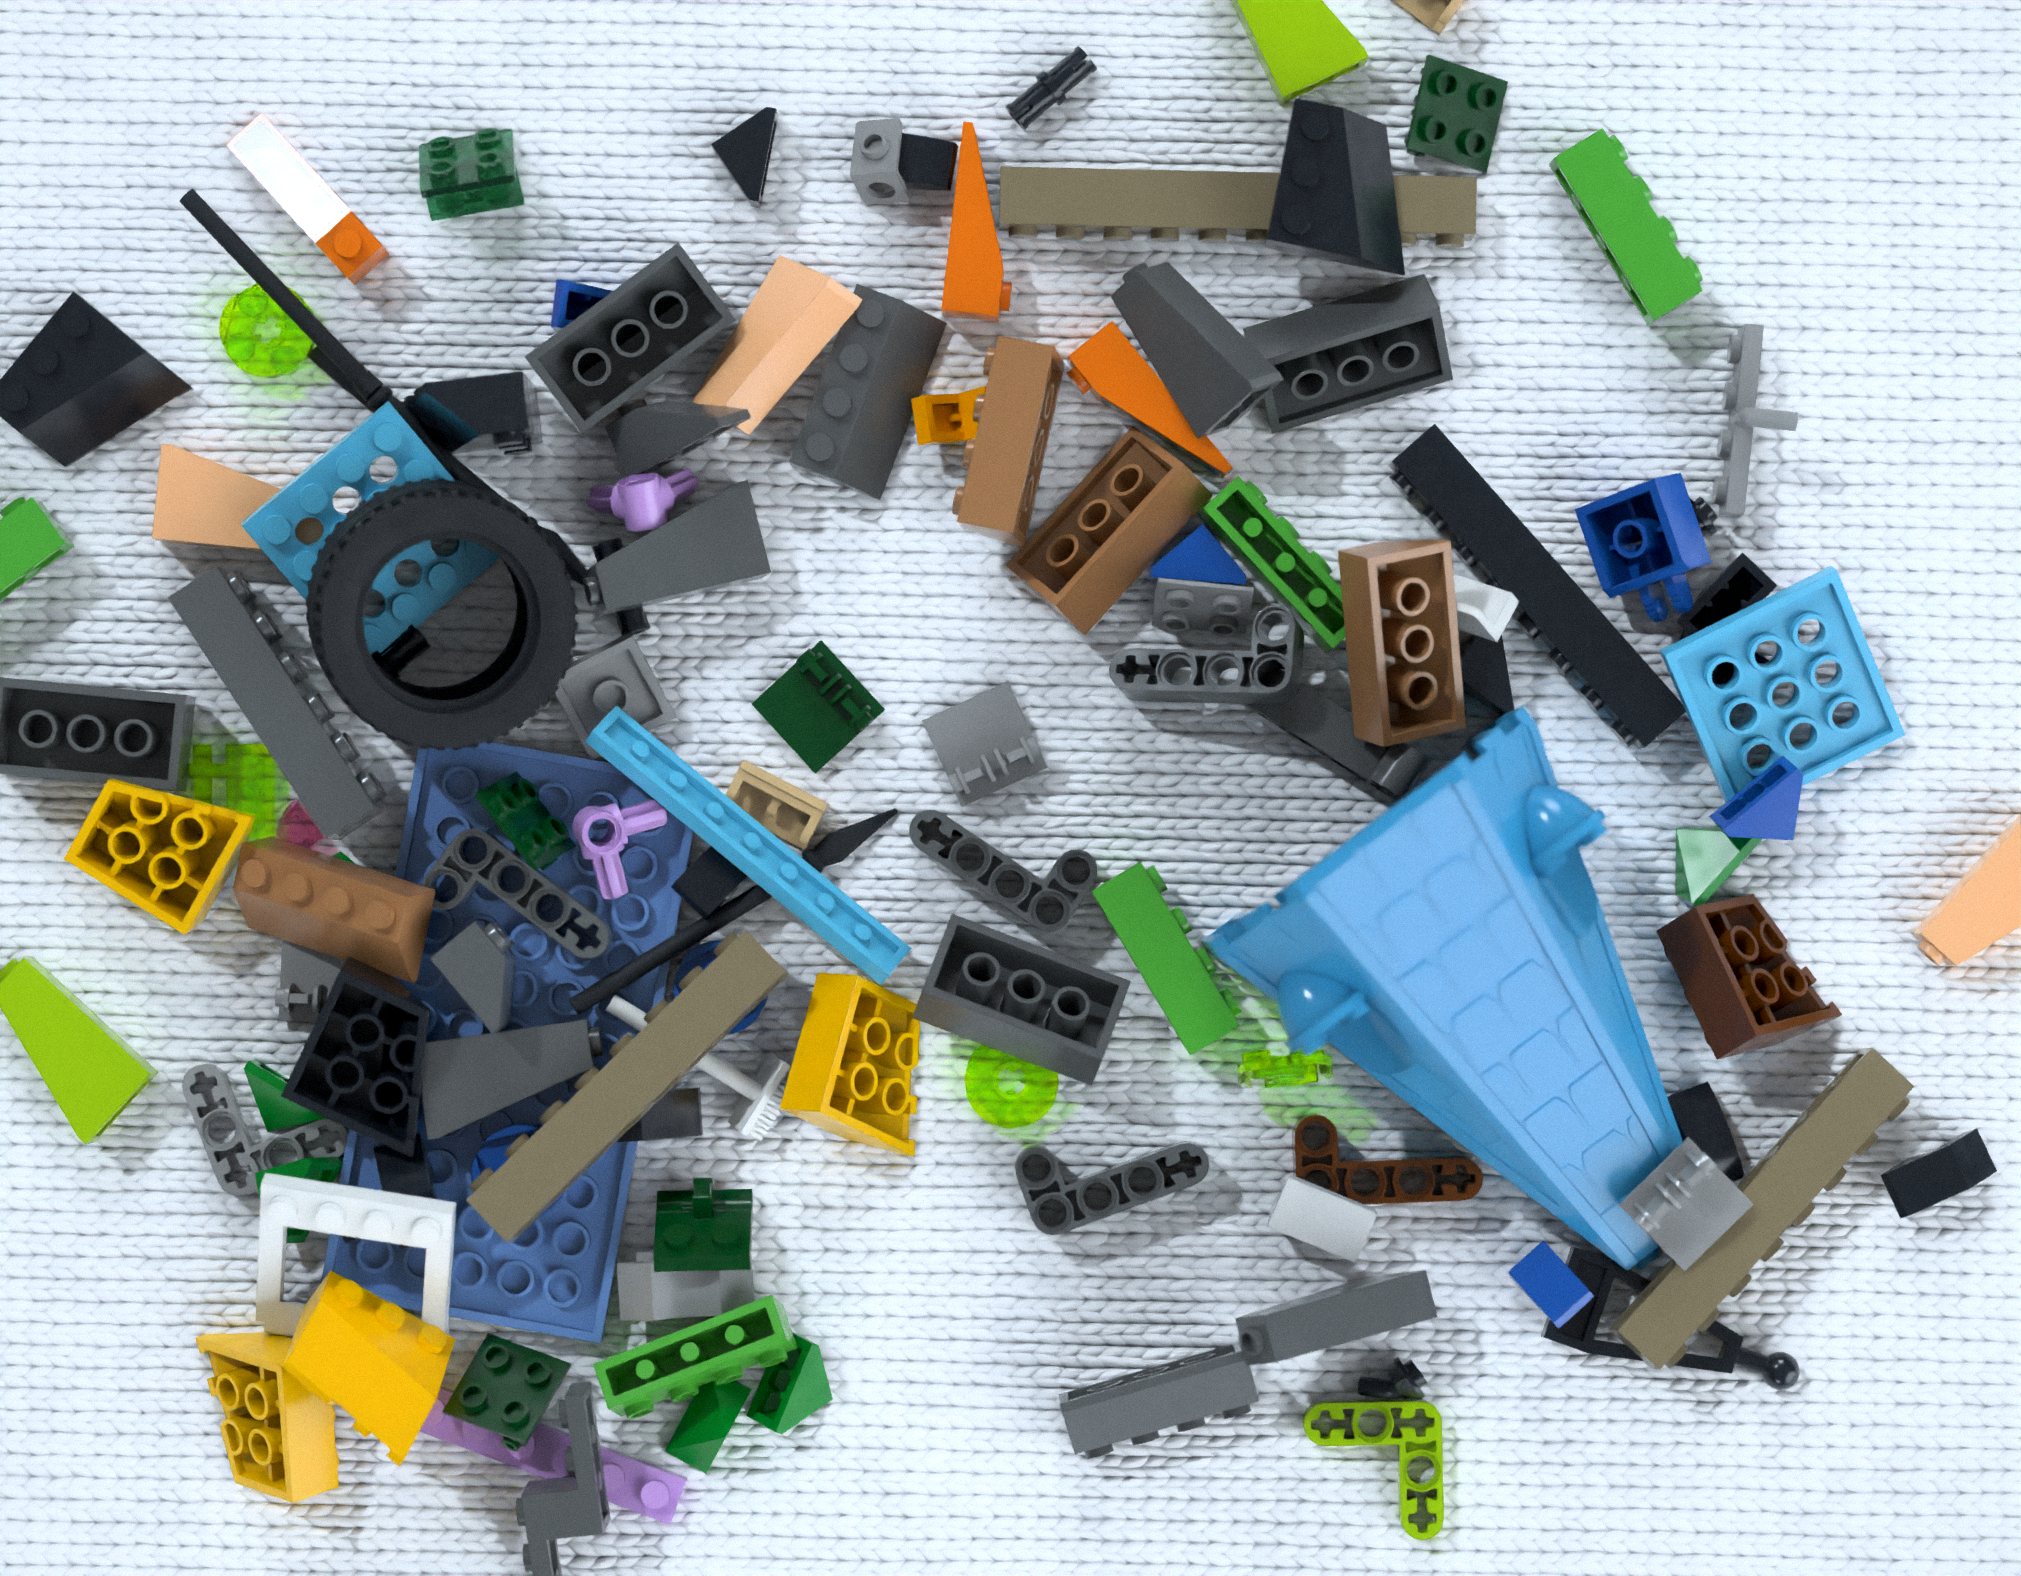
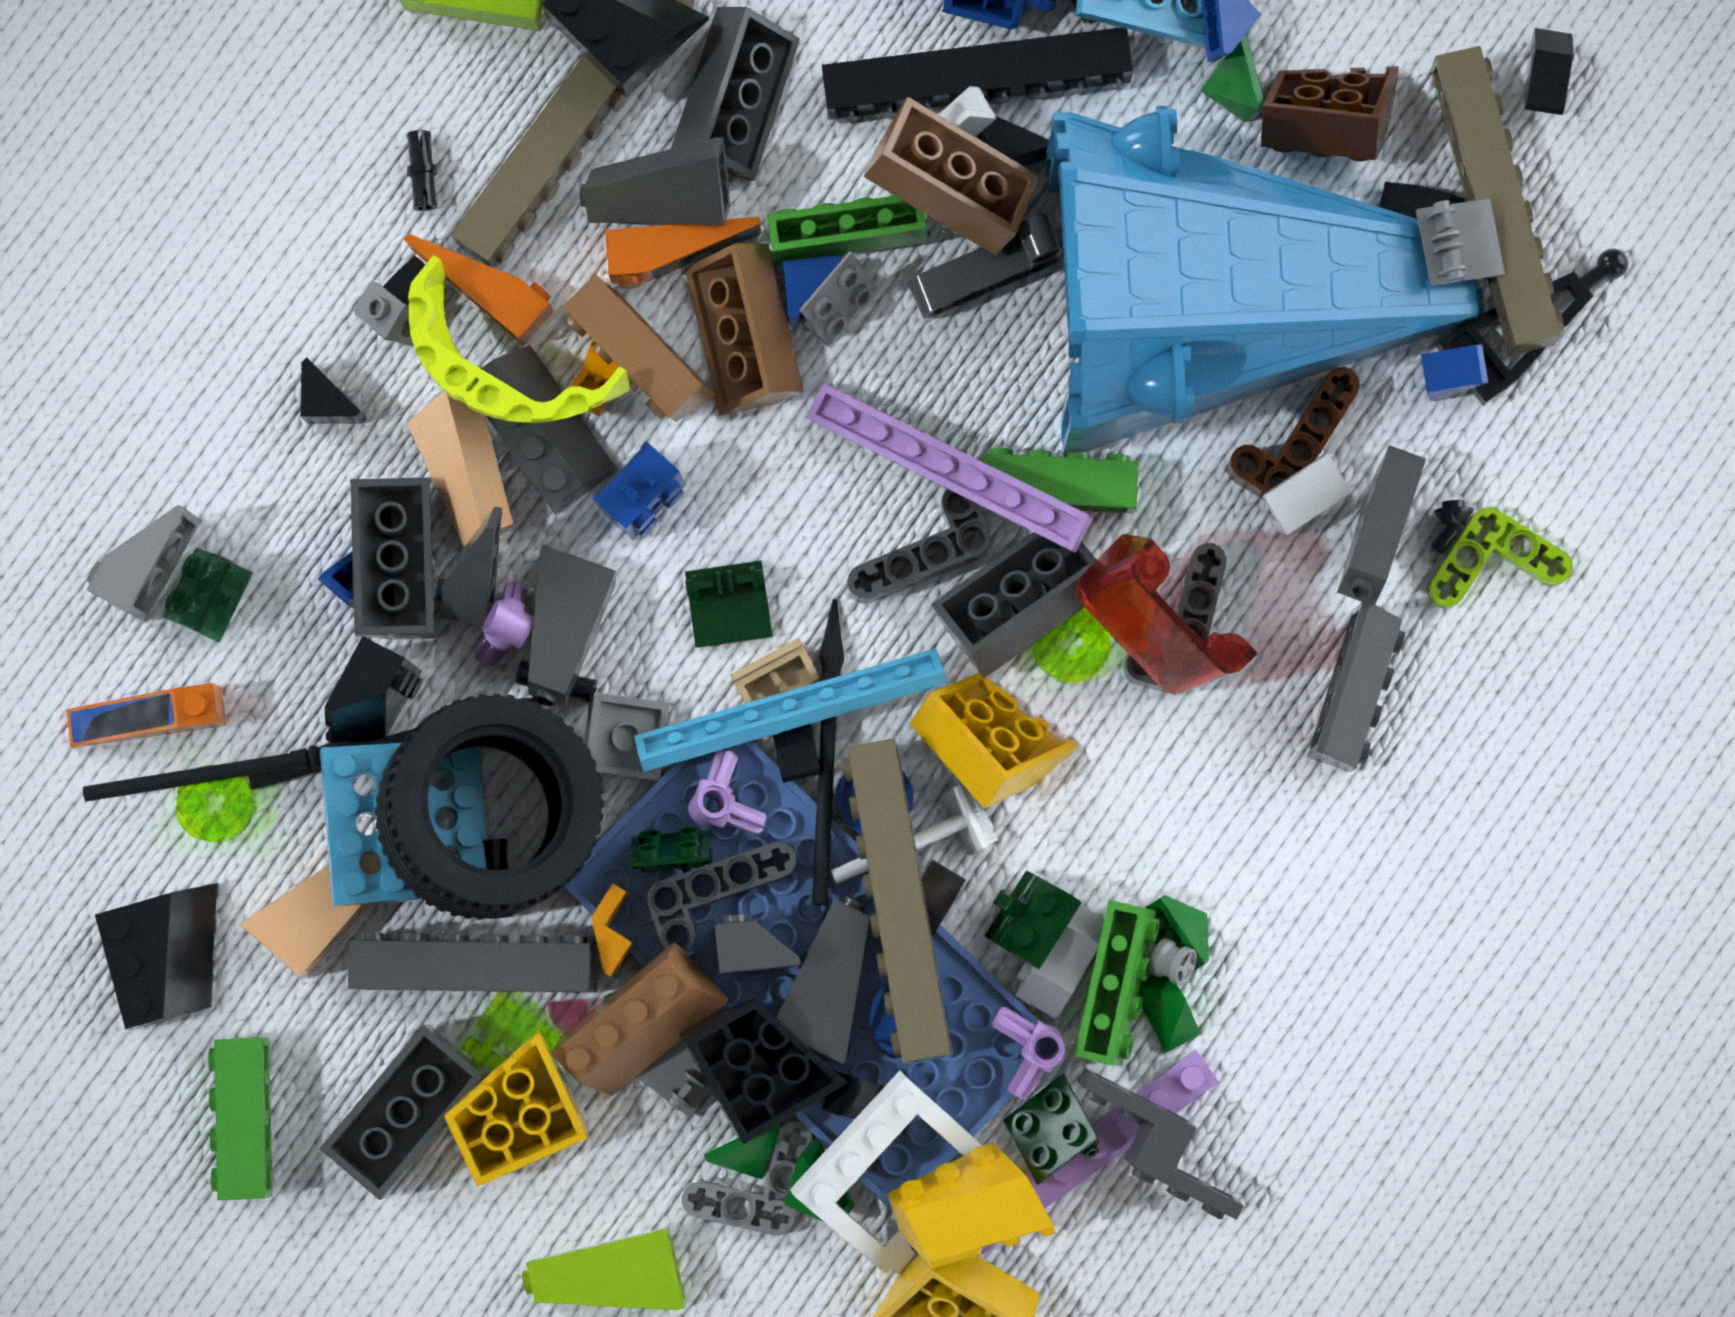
camera: 50 degrees left, 5 degrees down
light grey hinge [922,681,1048,807] -> none
dark grey beam [1109,605,1304,705] -> none
clear neon green plate [1236,1049,1334,1088] -> none
none -> light grey slope [86,505,202,621]
none -> neon yellow windscreen [408,255,630,423]
none -> light orange slope [591,883,635,977]
none -> blue hinge [592,441,685,541]
none -> lavender plate [806,383,1093,553]
none -> lavender axle [992,1007,1065,1100]
none -> clear red windscreen [1075,534,1258,694]
none -> light grey wheel [1149,938,1197,986]

